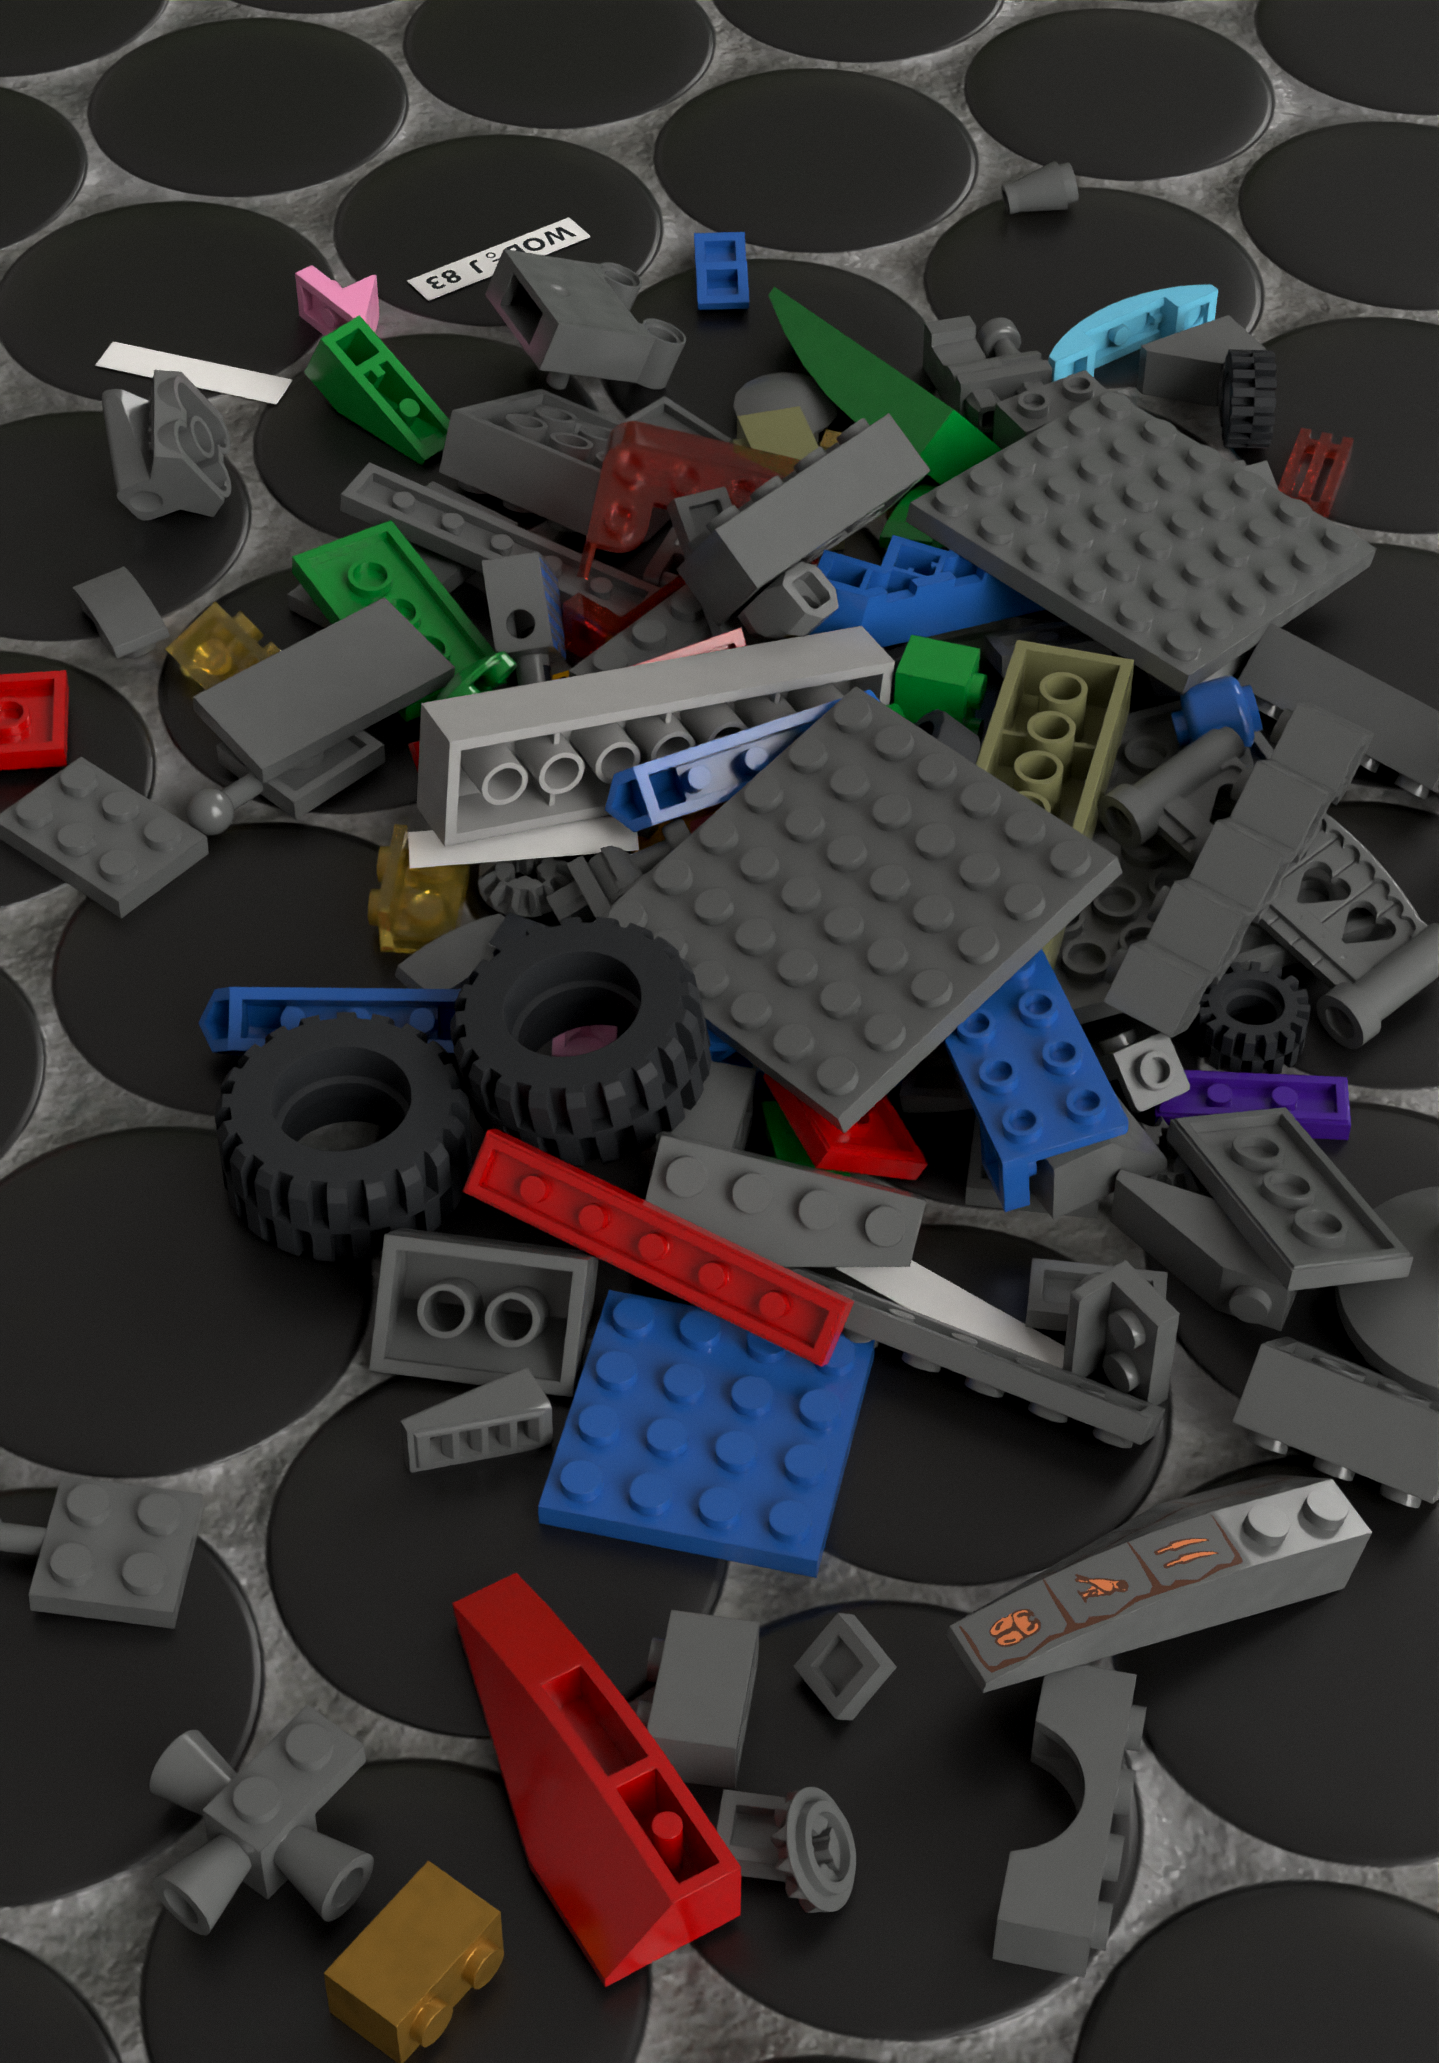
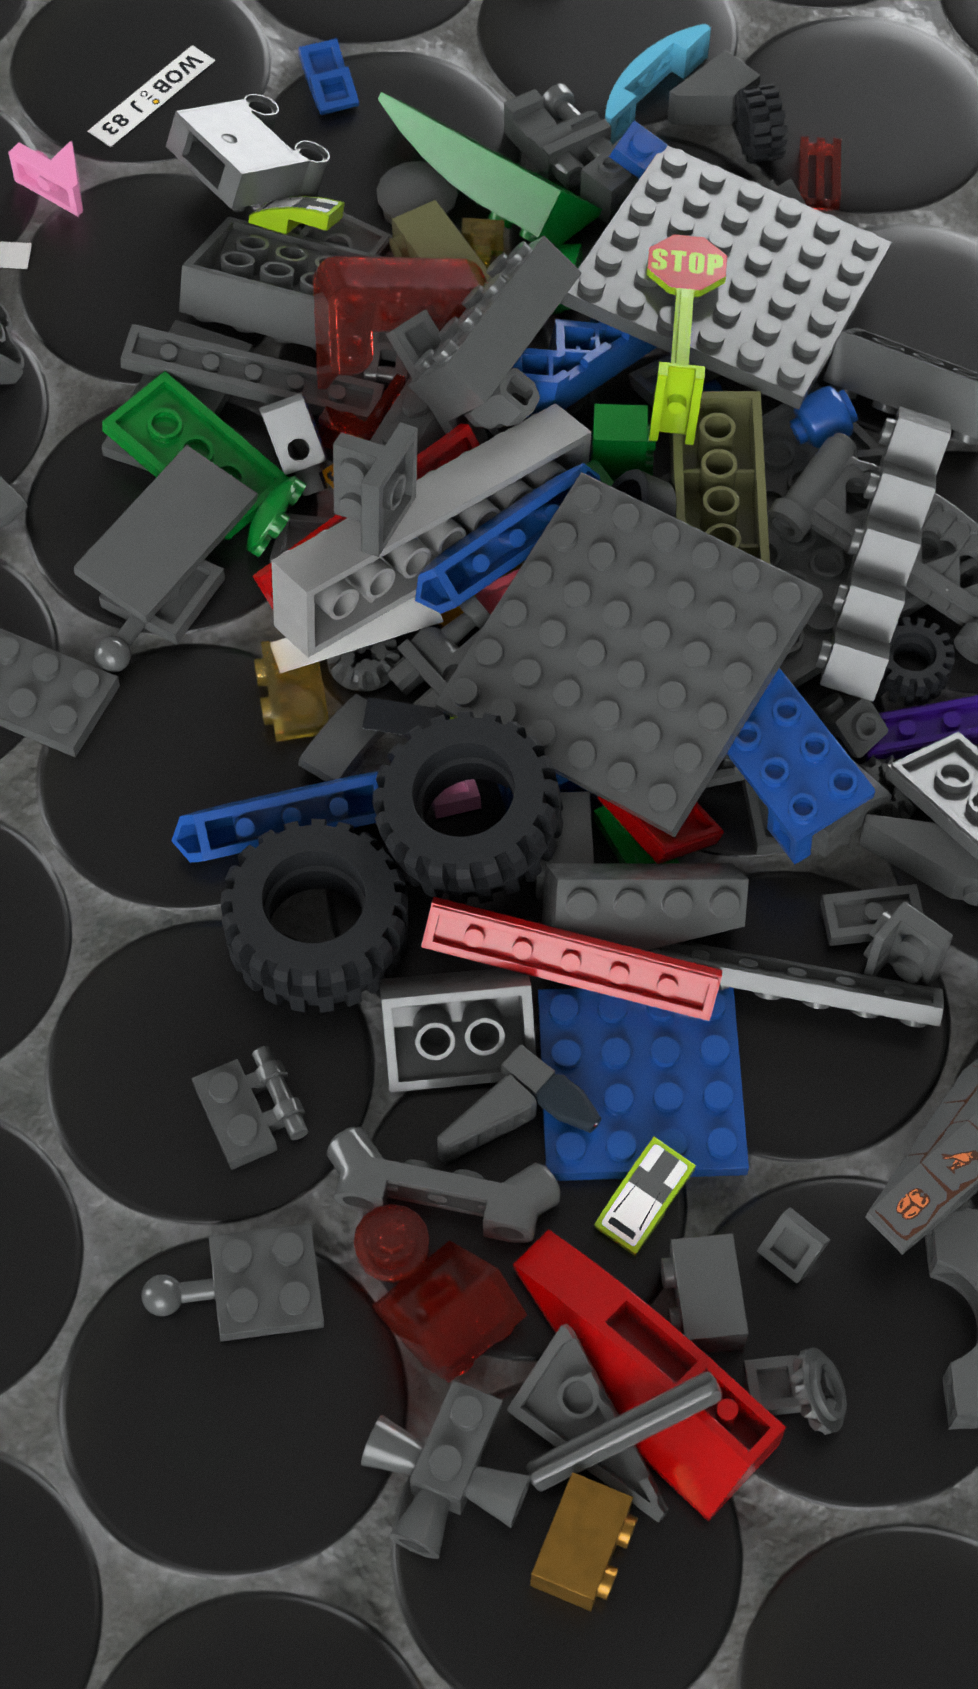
camera: 15 degrees left, 15 degrees up
clear yellow bracket [166,602,281,690] -> none
green slope [304,315,450,466] -> none
white sticker [836,1260,1065,1369] -> none
none -> dark grey plate [192,1046,309,1170]
none -> lime slope [248,196,344,235]
none -> dark grey plate [327,1127,561,1243]
none -> dark grey bracket [333,422,418,557]
none -> clear red plate [353,1204,430,1282]
none -> clear red slope [372,1240,527,1383]
none -> black piece [501,1044,602,1133]
none -> dark grey wing [506,1324,670,1522]
none -> dark grey axle [526,1372,723,1491]
none -> slope [594,1137,696,1256]
none -> blue plate [609,120,668,179]
none -> lime piece [647,234,727,445]

